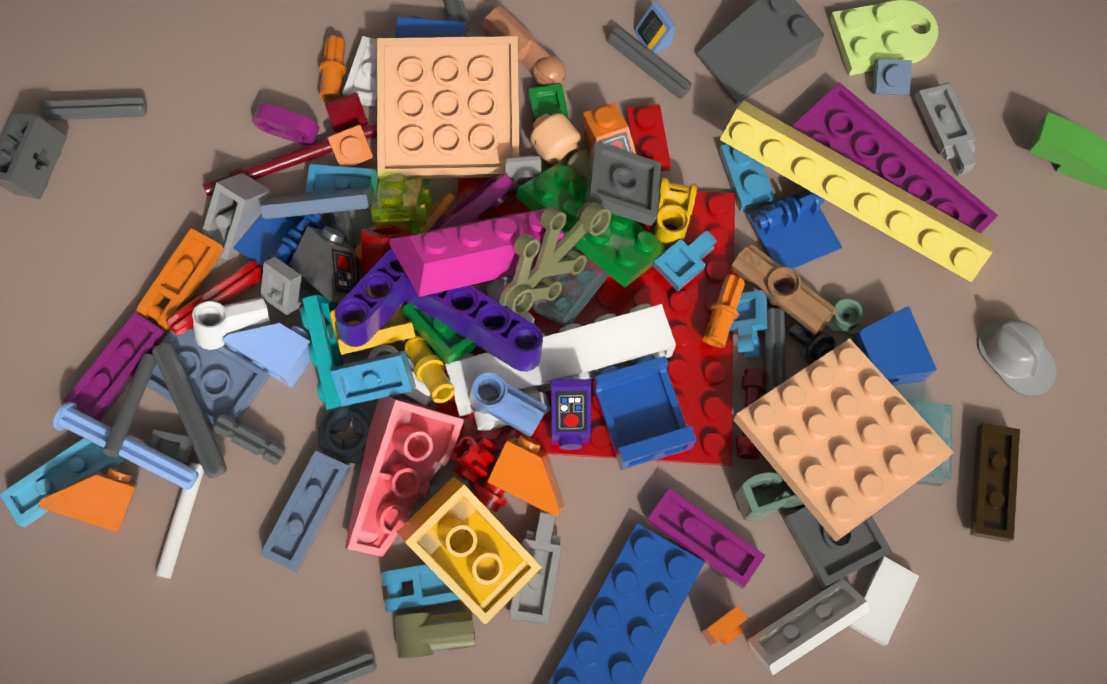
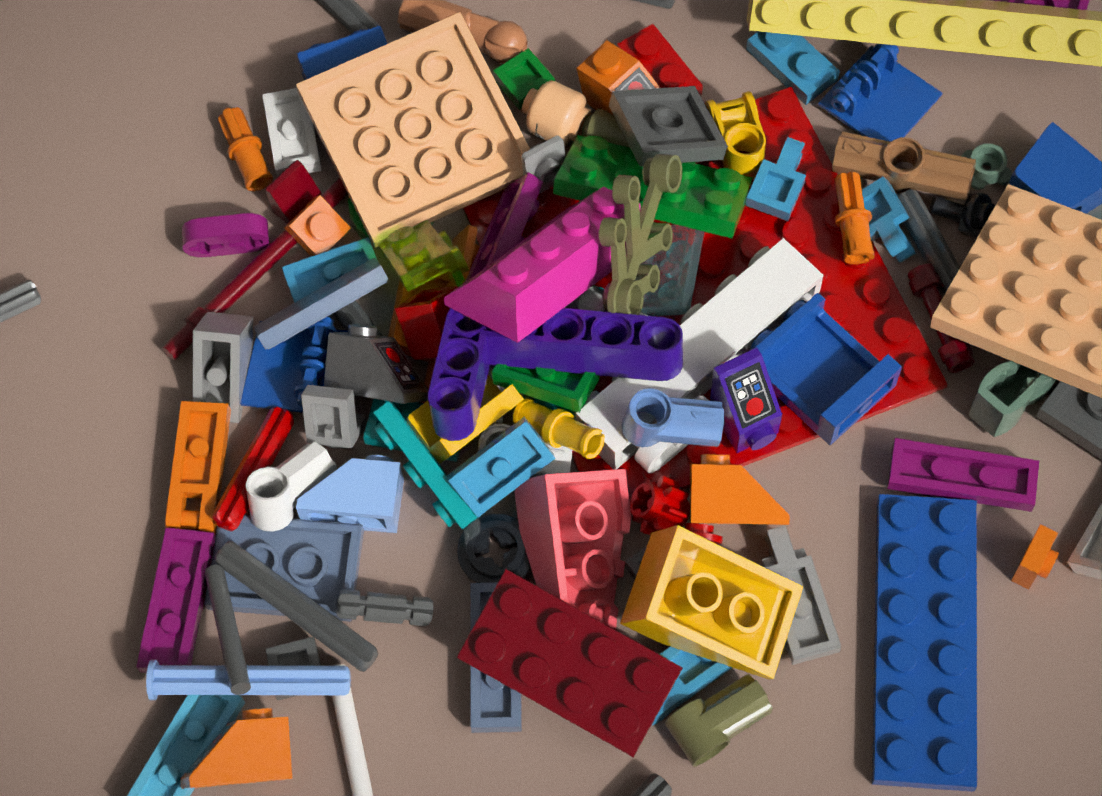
camera: 20 degrees left, 5 degrees down
none -> dark red plate [456,569,683,758]

